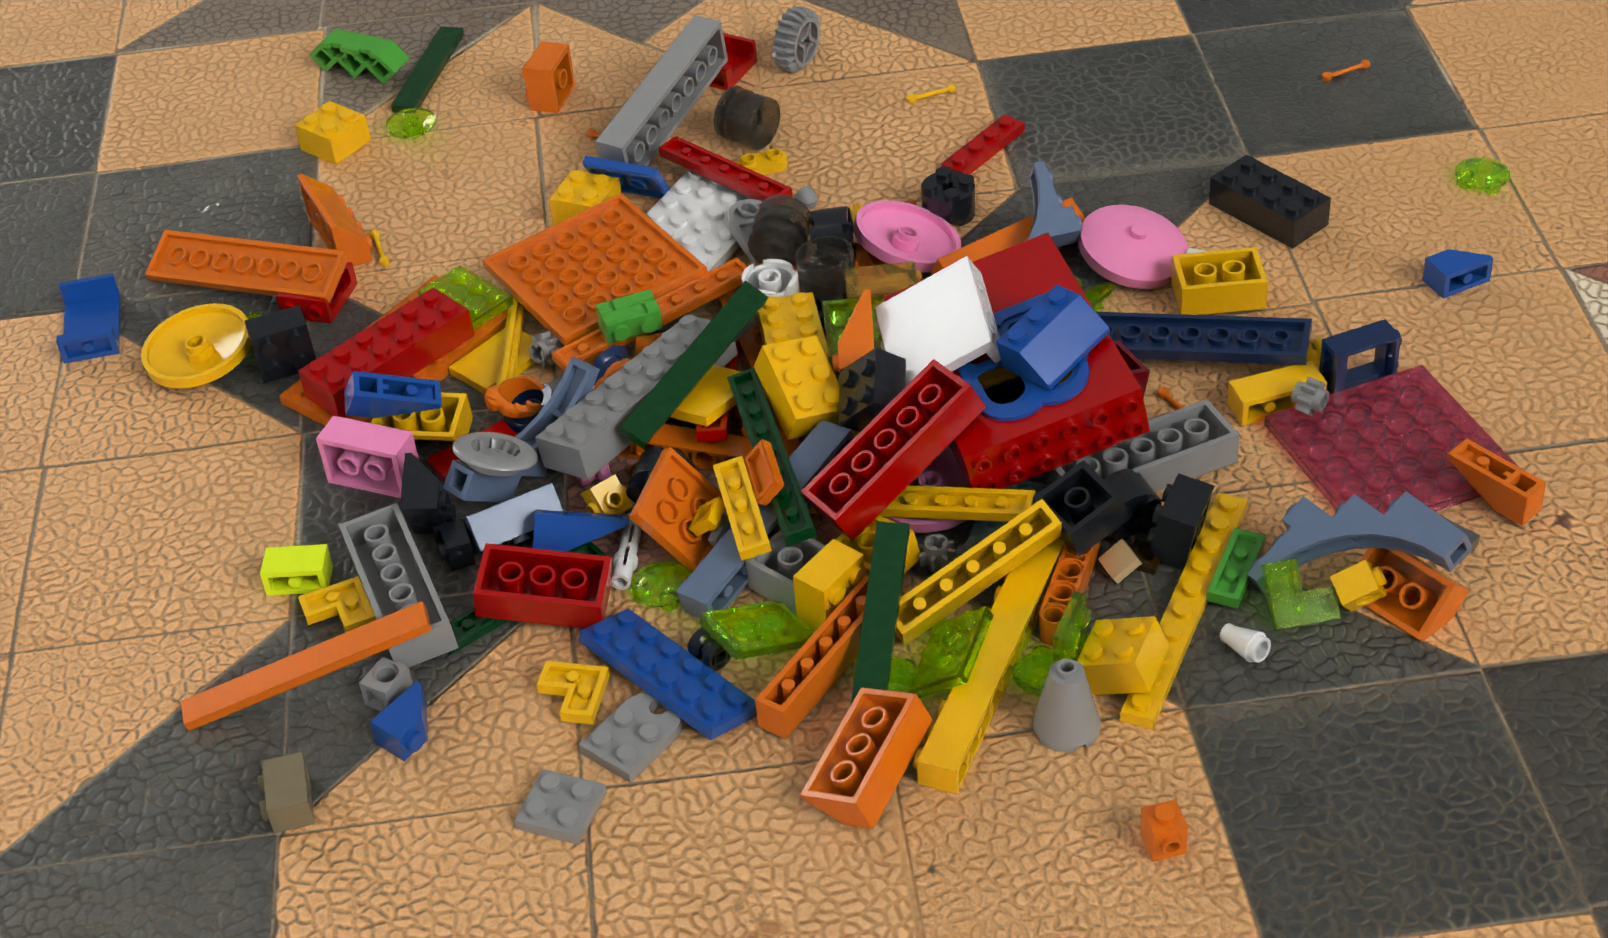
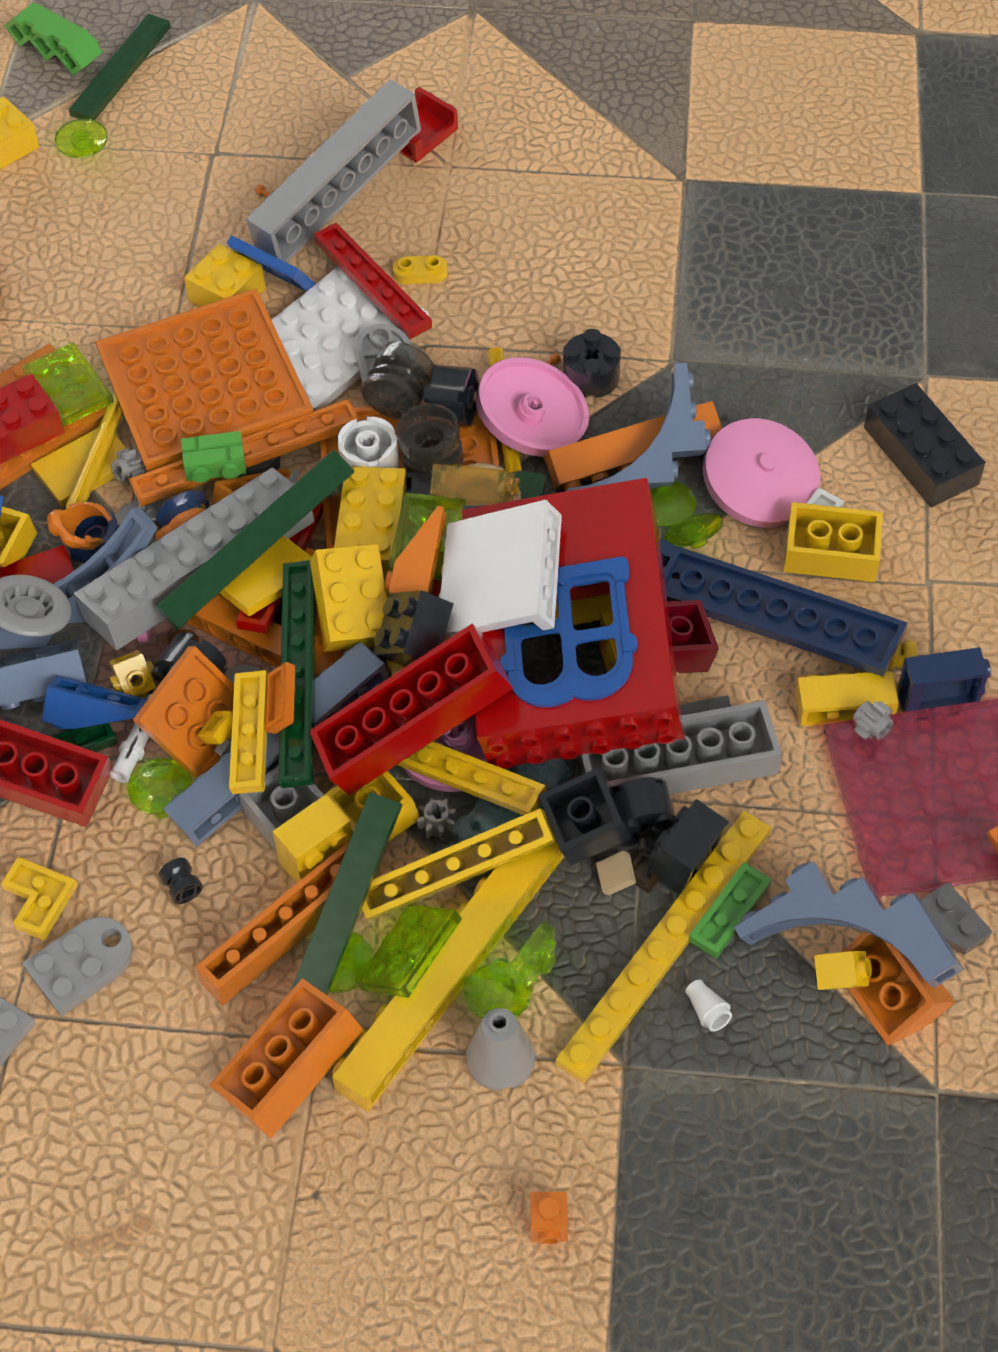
camera: 10 degrees right, 15 degrees up
yellow hinge [370,229,390,267] -> none
orange brick [522,41,575,113] -> none
blue plate [579,608,757,741] -> none
clear neon green plate [699,600,814,660] -> none
clear smoke wheel [713,86,780,150] -> none
light grey gear [772,6,821,73] -> none
light grey hinge [794,186,817,210] -> none
yellow hinge [906,83,957,104] -> none
red plate [941,115,1025,174] -> none
blue slope [996,284,1110,390] -> none
orange beam [1039,541,1101,646] -> none
yellow brick [1077,616,1170,695] -> none
orange hinge [1158,387,1183,409] -> none
clear neon green plate [1261,559,1341,630] -> none

